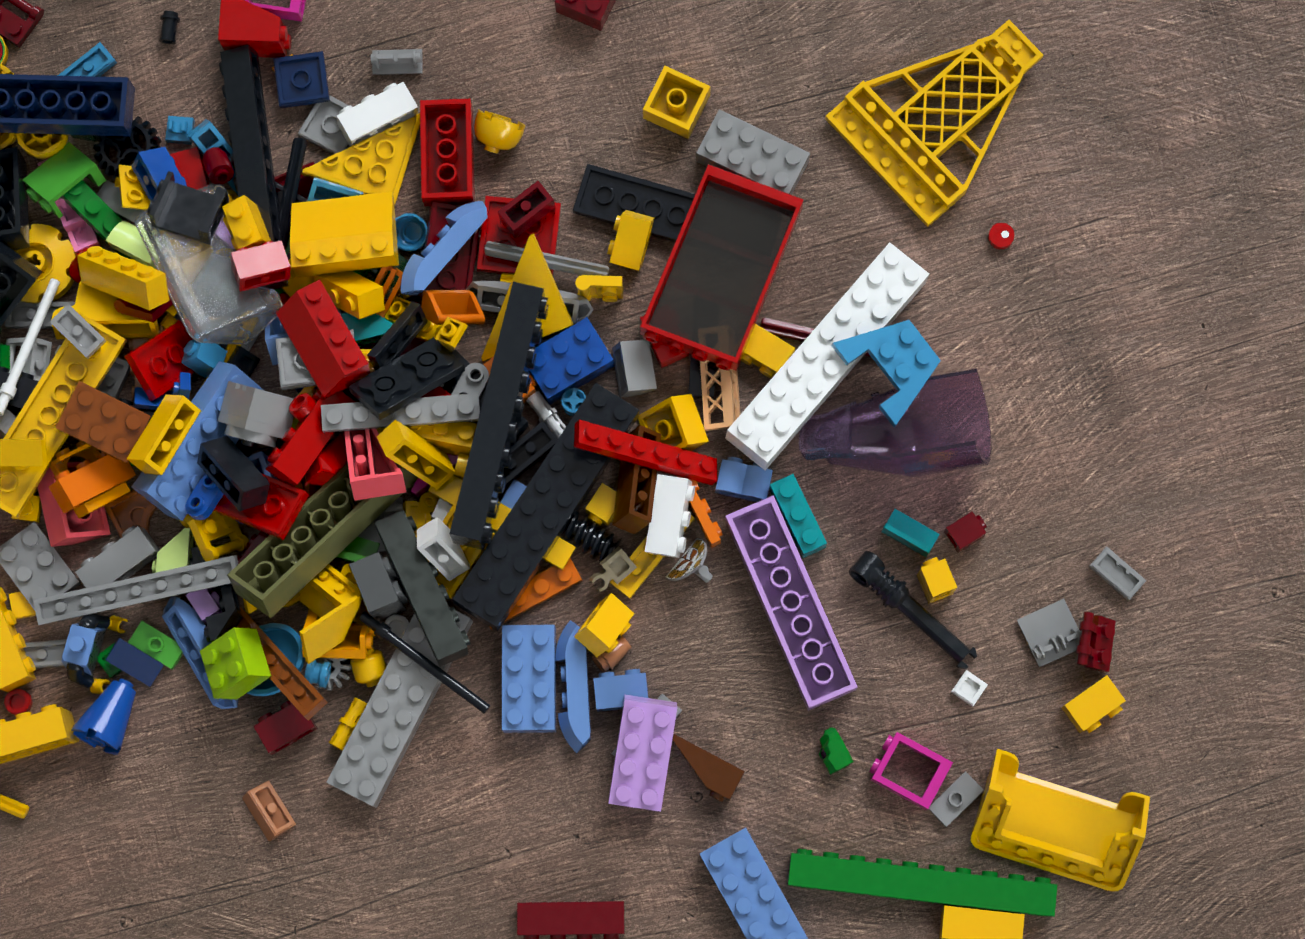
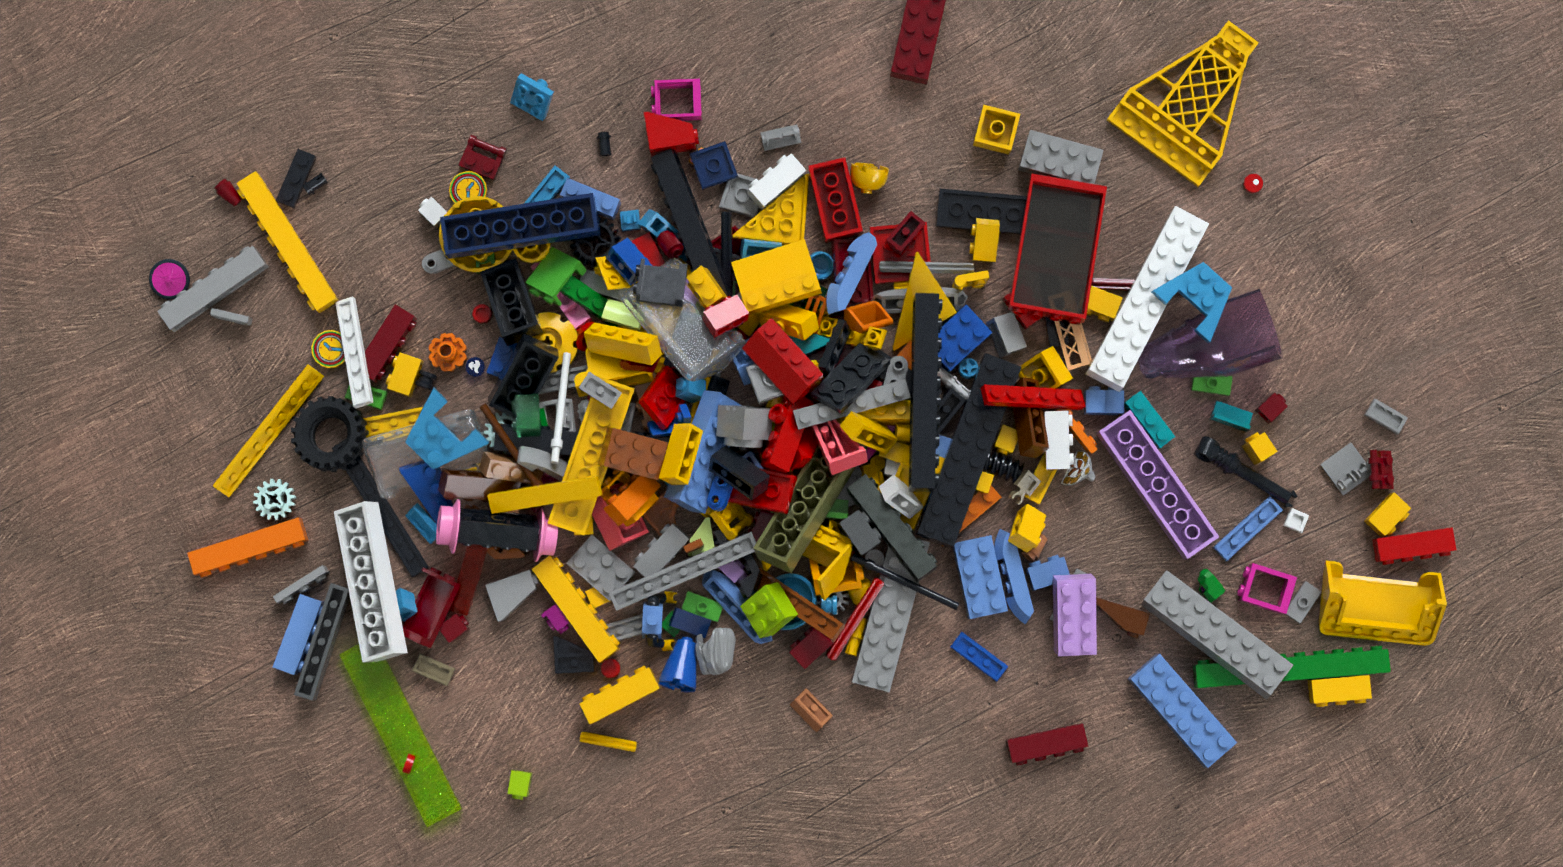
camera: 20 degrees left, 5 degrees up
none -> medium blue brick [560,178,621,221]
none -> dark orange tile [683,538,704,554]
none -> light grey hair [695,627,736,675]
none -> red axle [826,578,884,660]
none -> blue tile [950,632,1008,682]
none -> light grey brick [1141,570,1293,700]
none -> bright green plate [1191,371,1233,396]
none -> medium blue tile [1213,496,1283,562]
none -> red brick [1372,527,1457,565]

